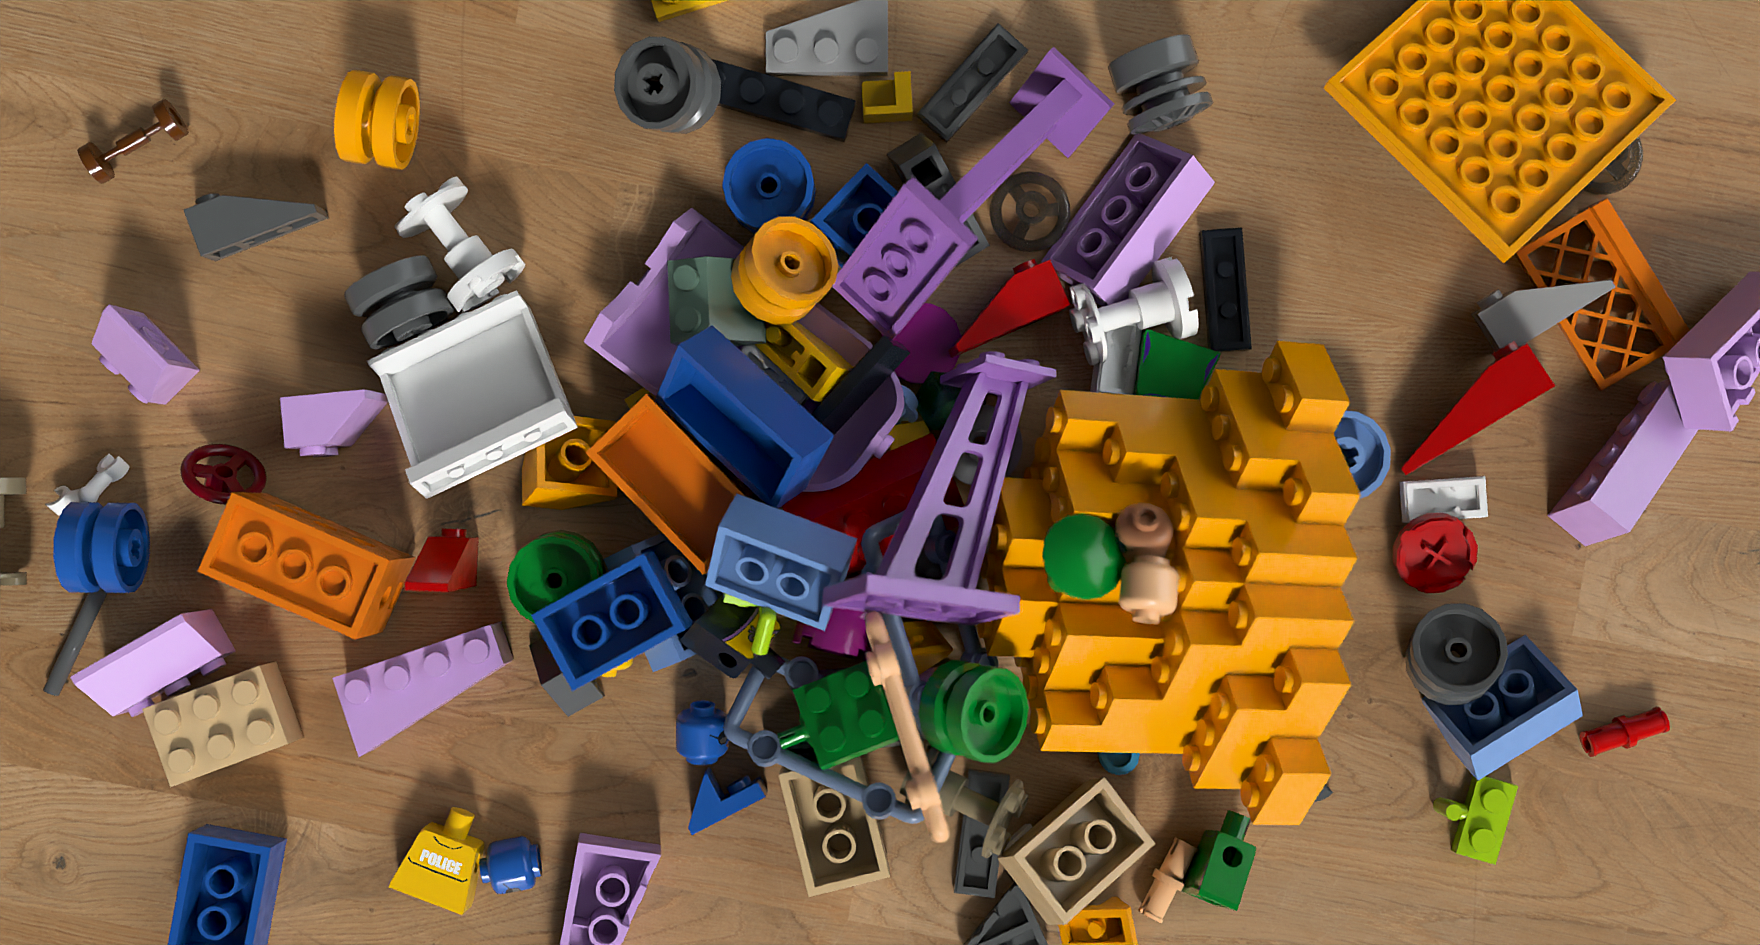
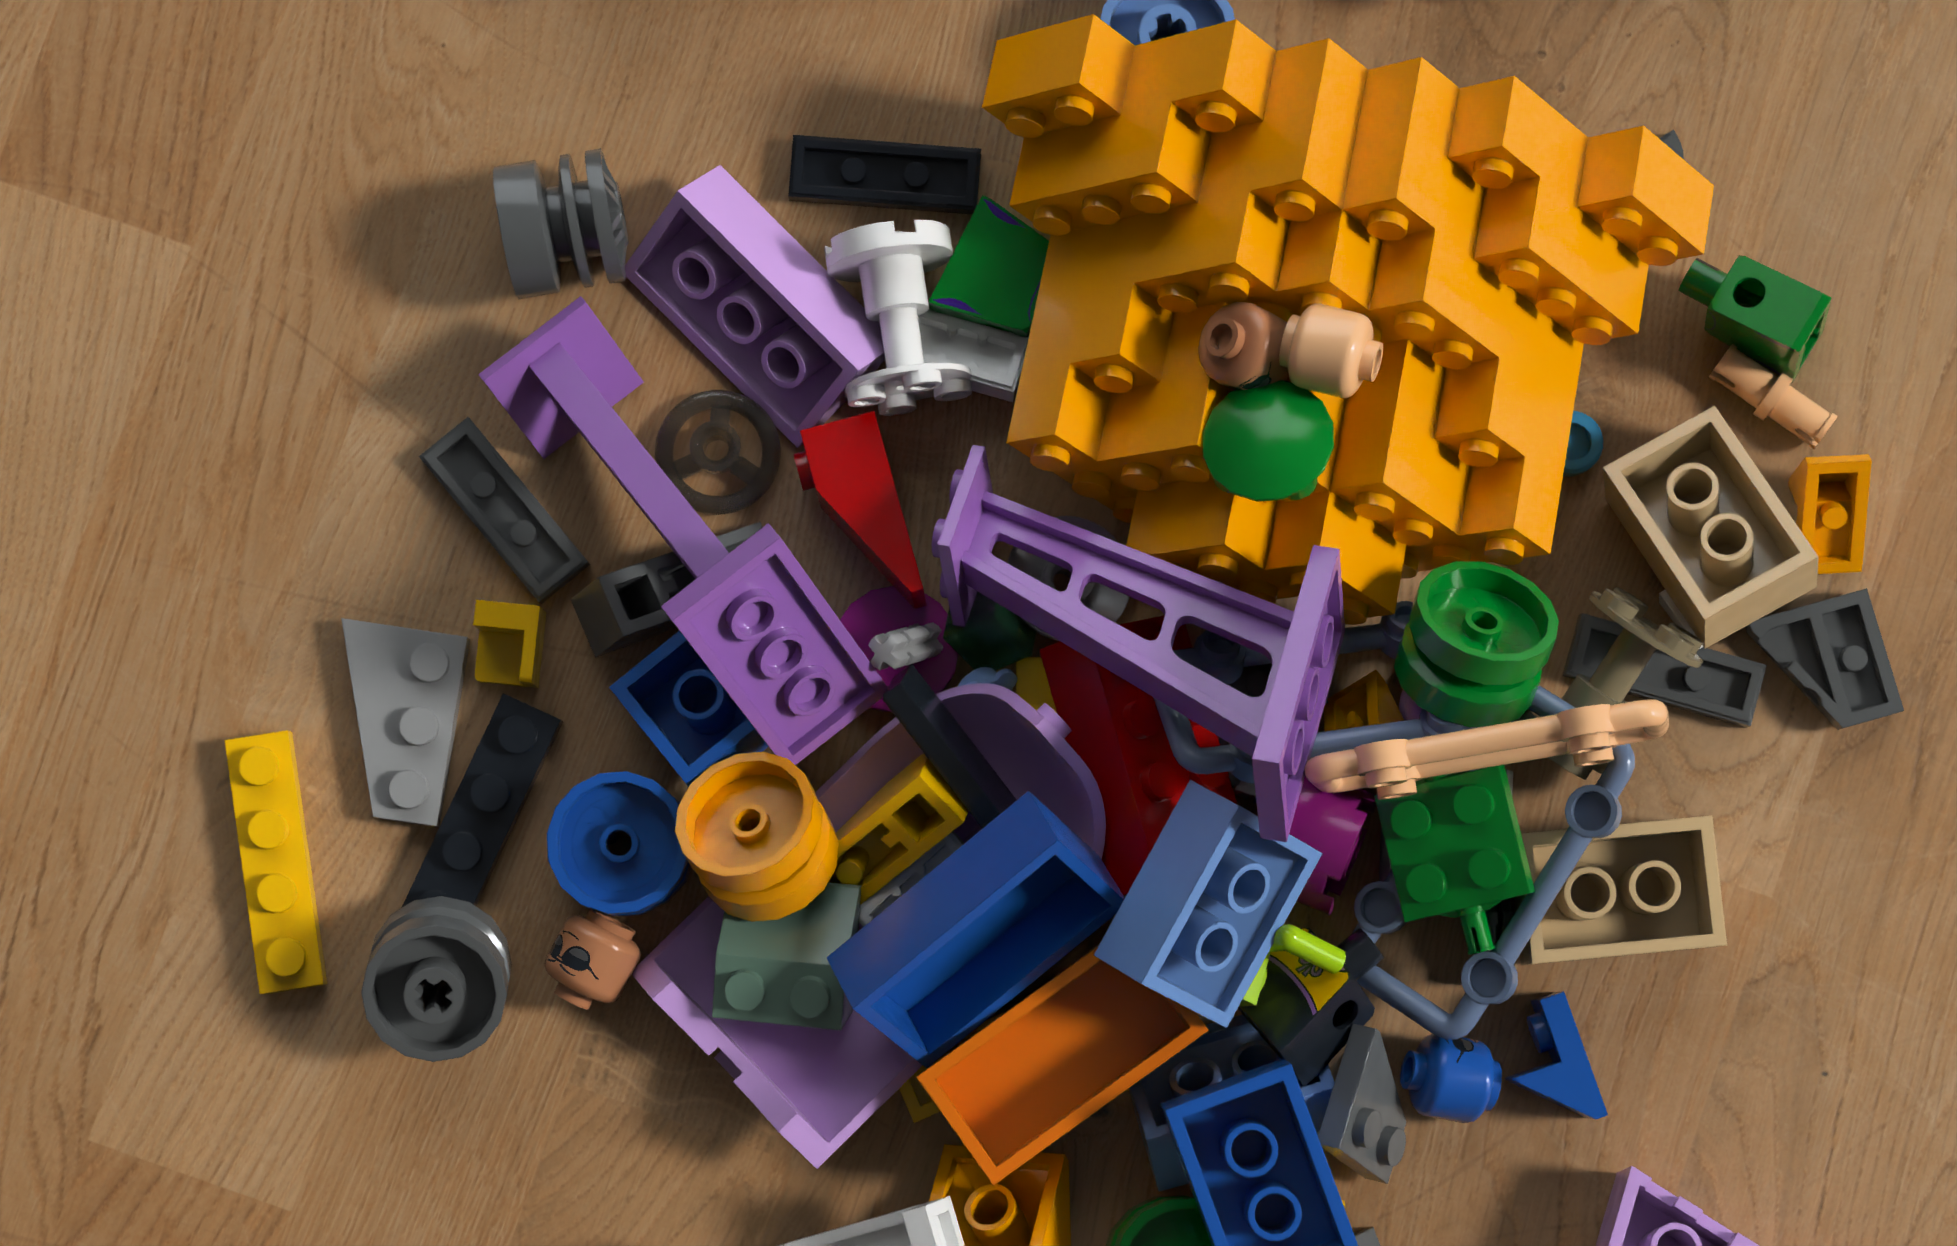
camera: 85 degrees left, 5 degrees down
none -> nougat head [544,908,641,1010]
none -> light grey axle [868,622,943,670]
none -> dark grey wing [1318,1024,1406,1184]

